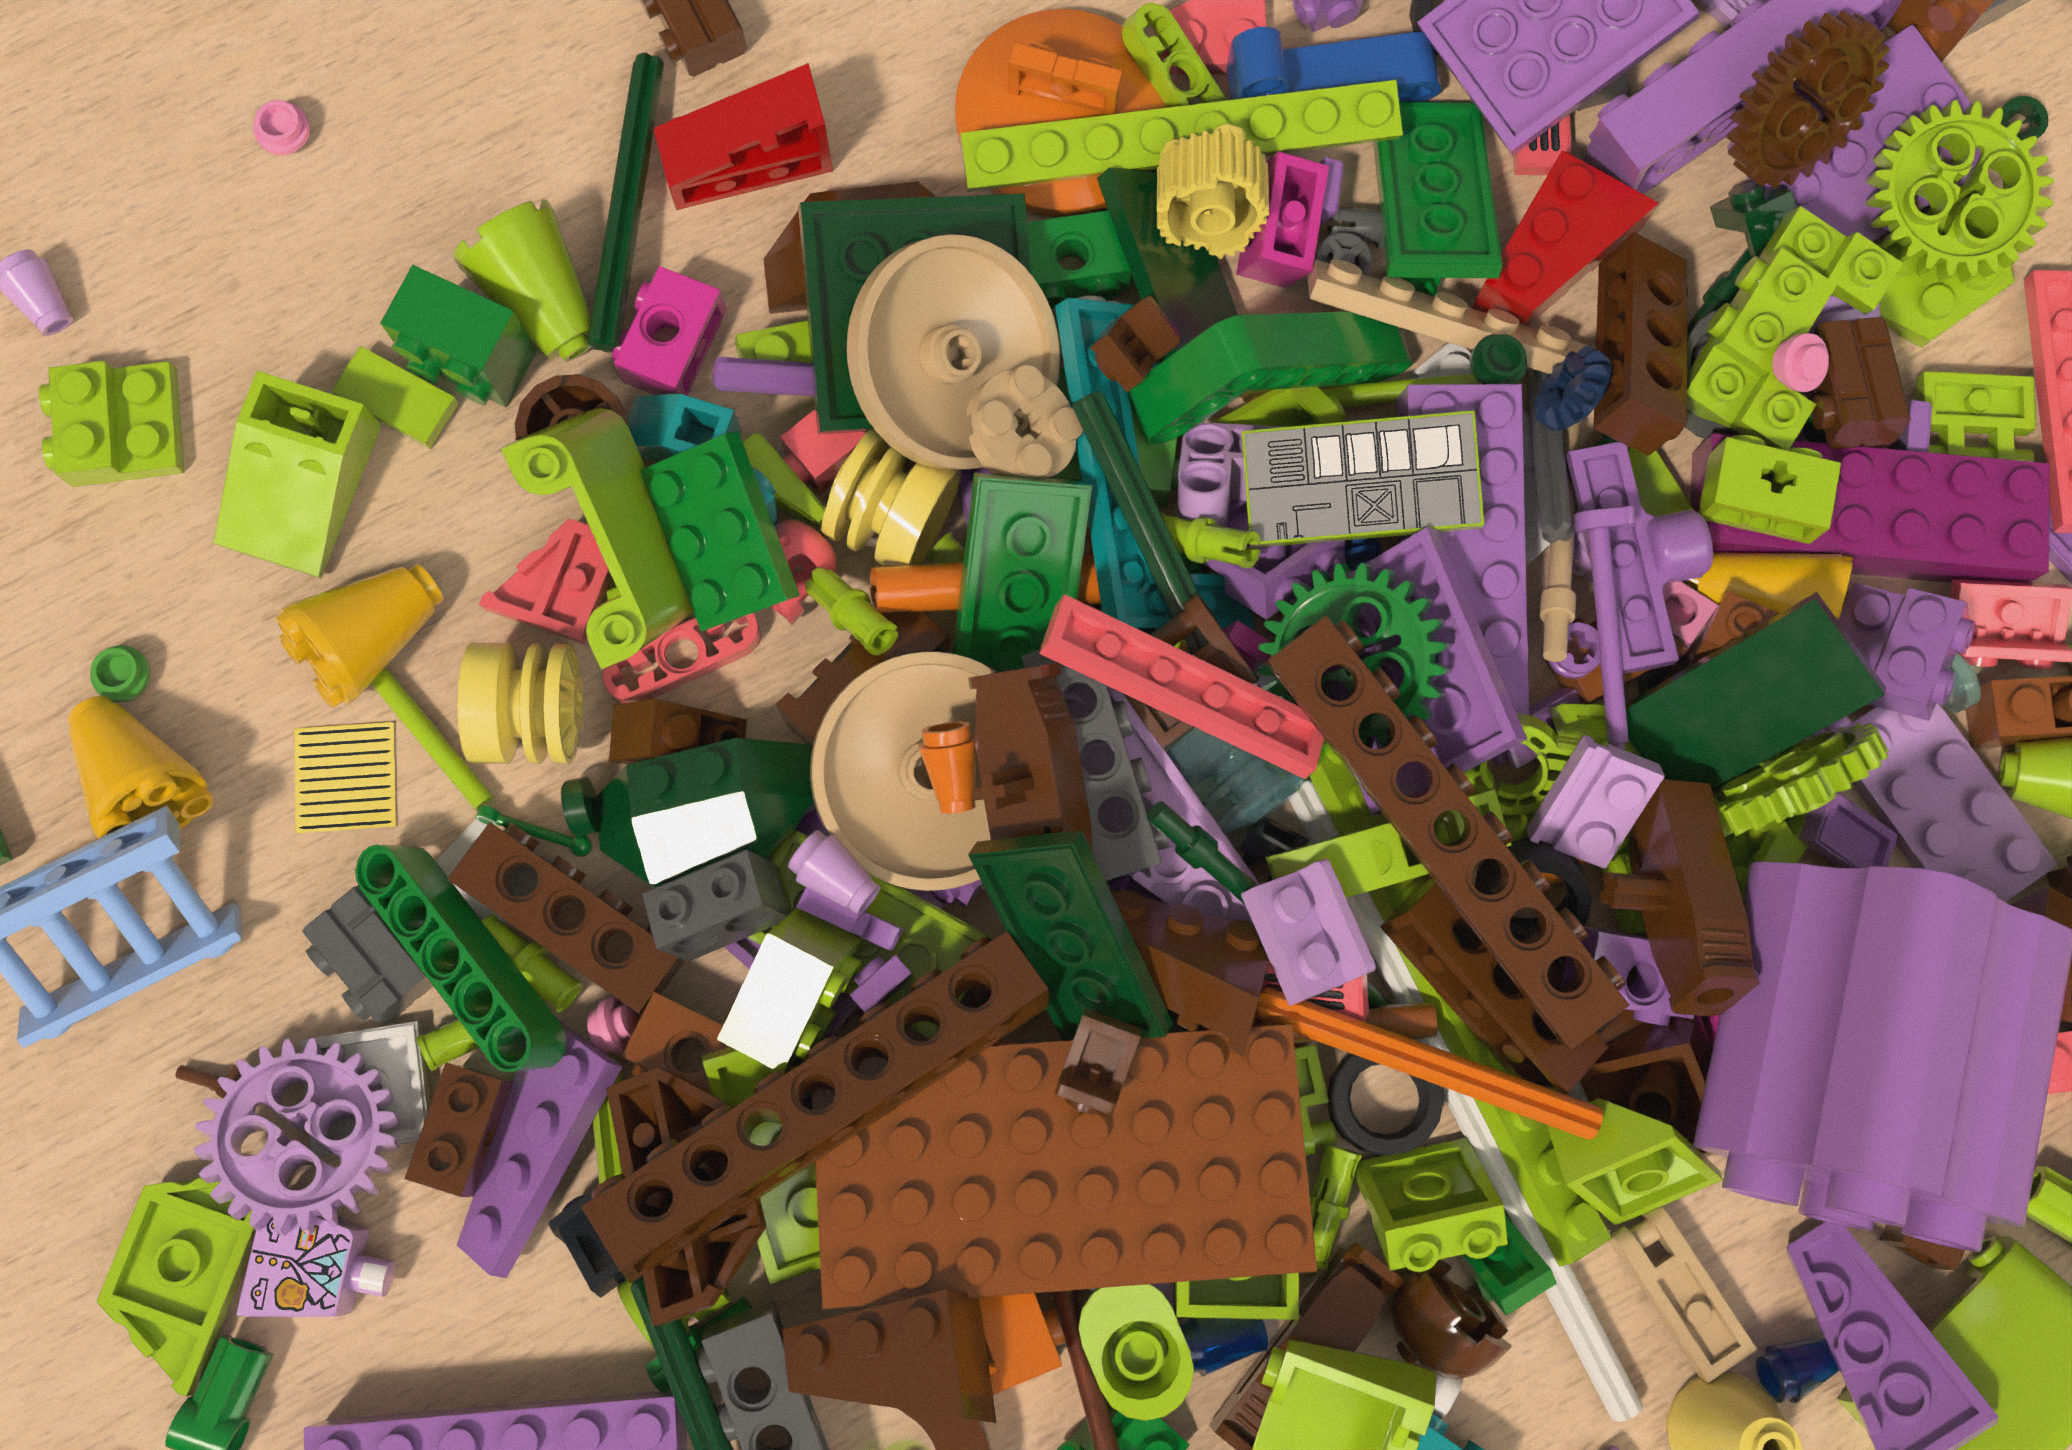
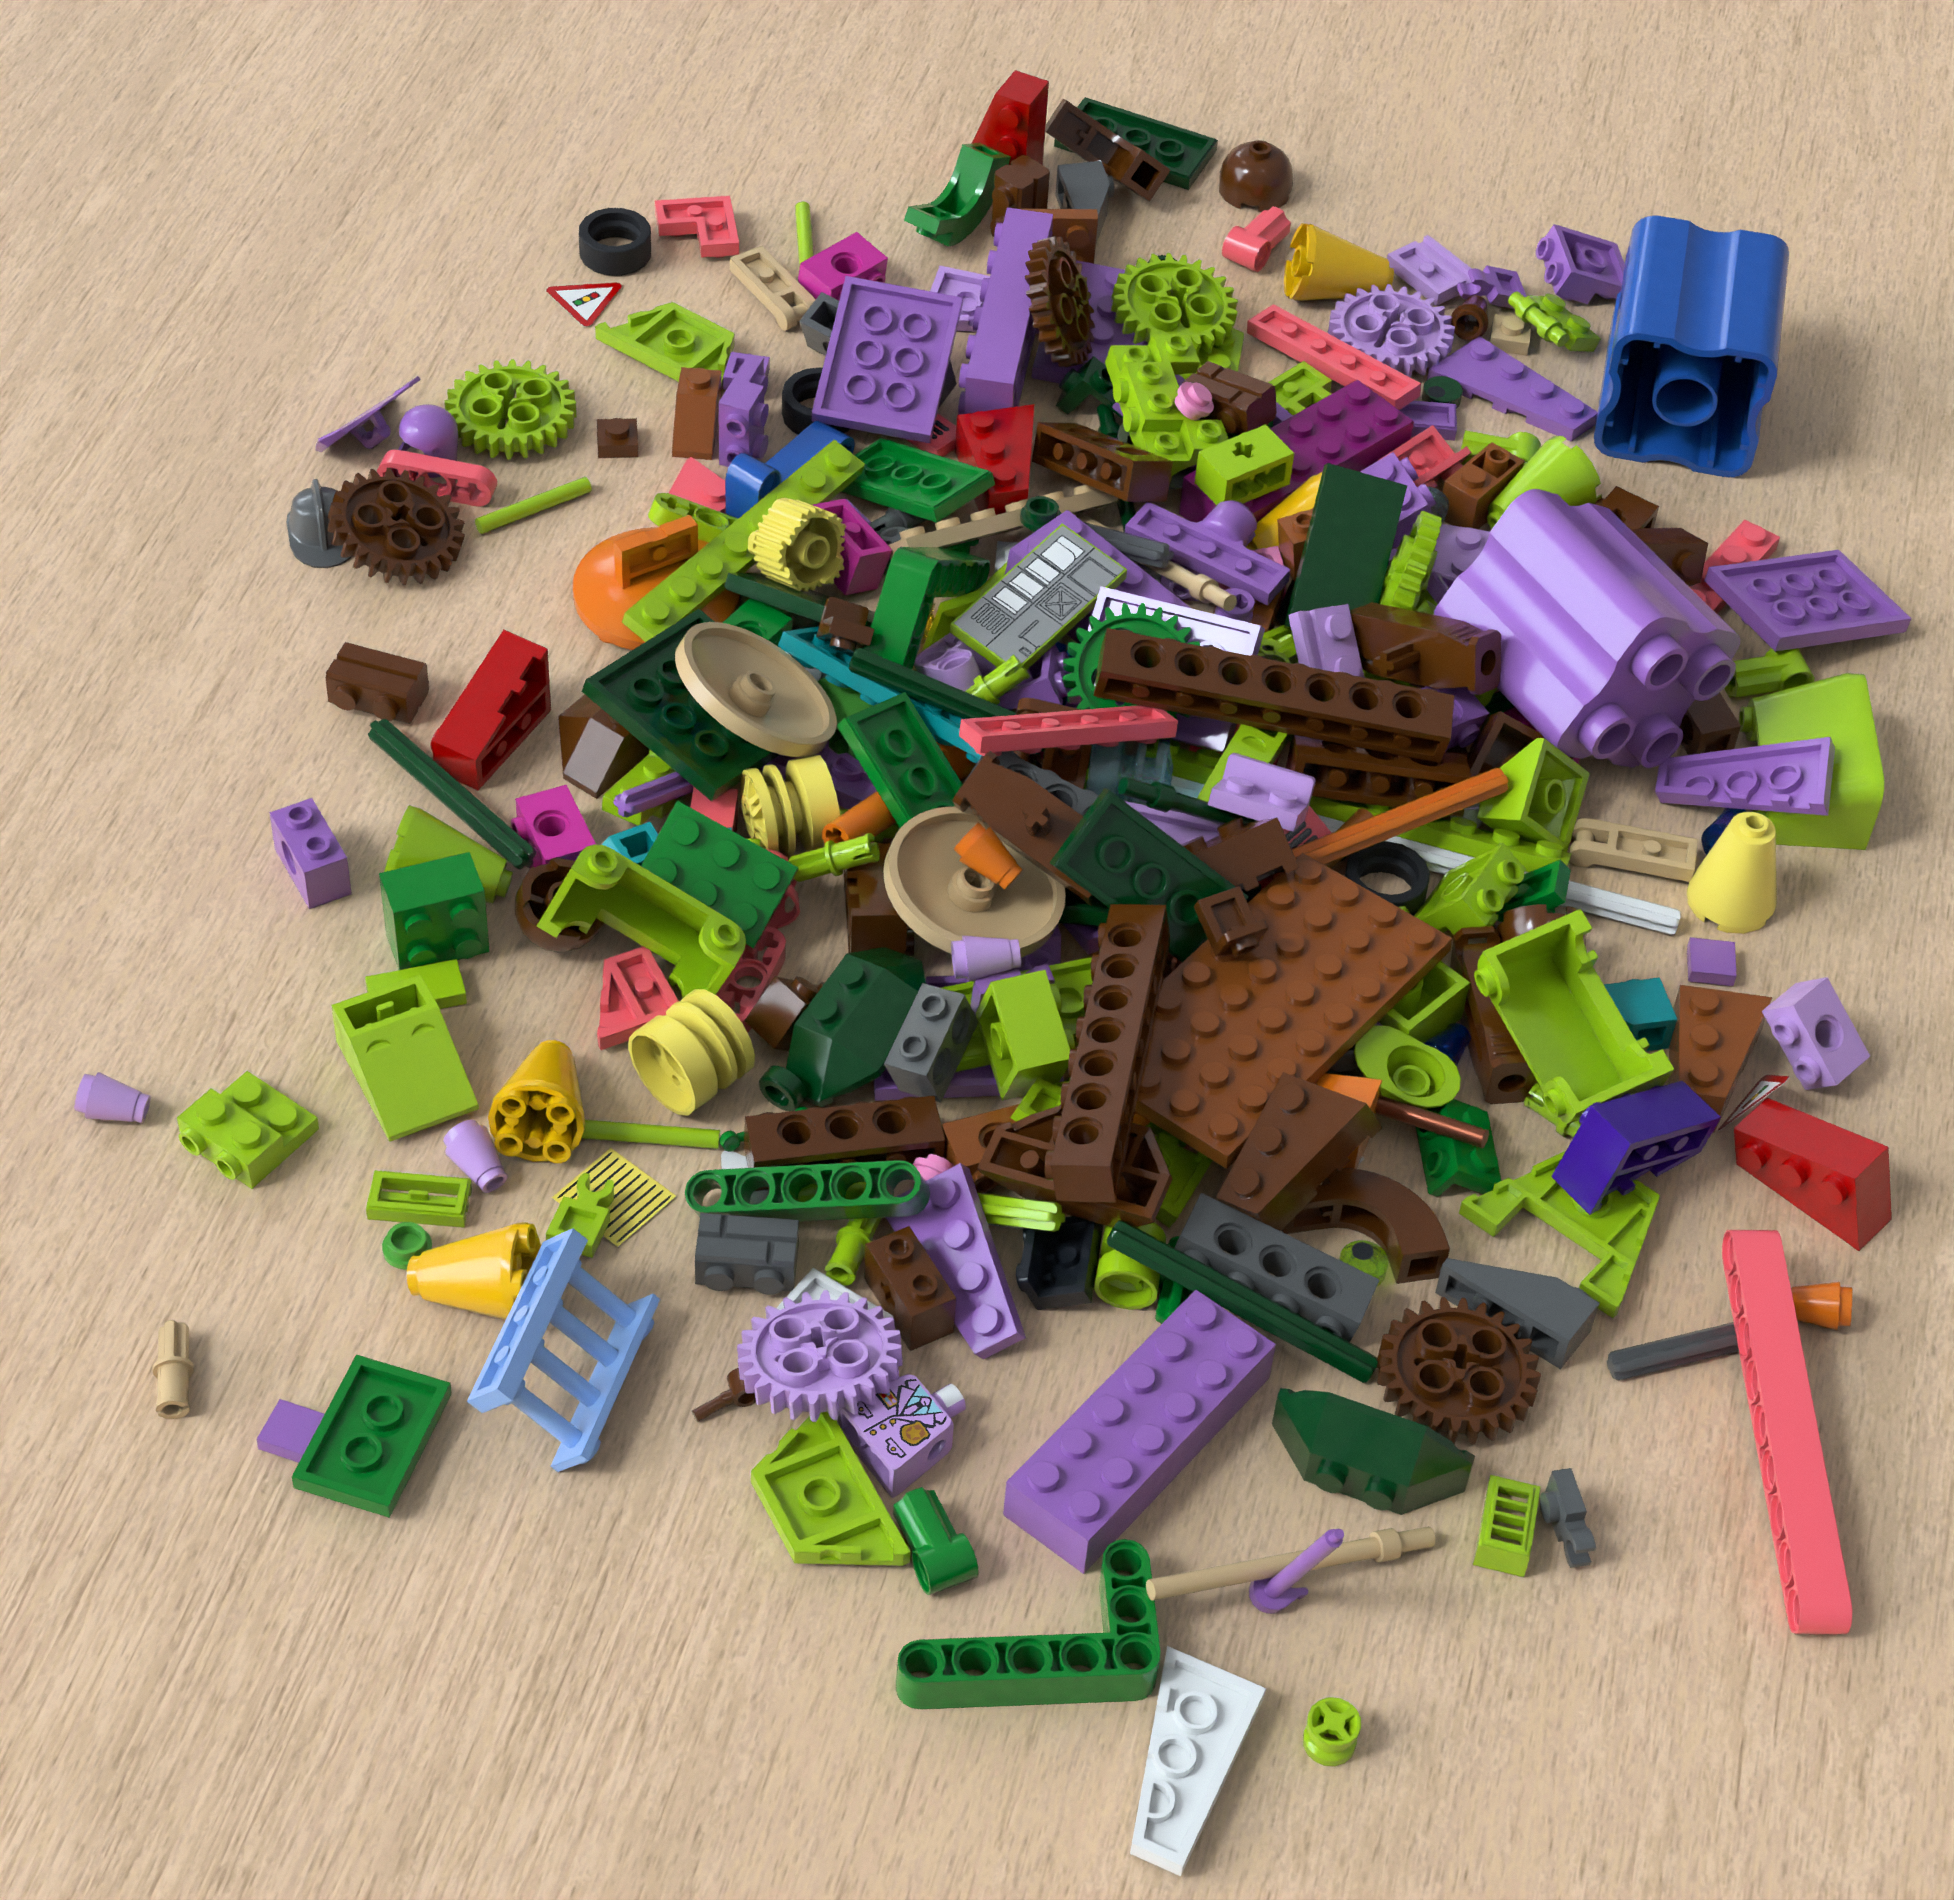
camera: 45 degrees left, 30 degrees down
bright pink plate [253,100,310,155] -> none
medium lavender plate [850,955,914,1013] -> none
tan plate [967,365,1083,479] -> none
dark blue gear [1533,346,1612,431] -> none
medium lavender piece [1574,506,1636,751] -> none
none -> medium lavender brick [269,798,352,909]
none -> lime tile [366,1170,472,1228]
none -> lavender cone [443,1119,508,1193]
none -> lime plate [546,1173,614,1258]

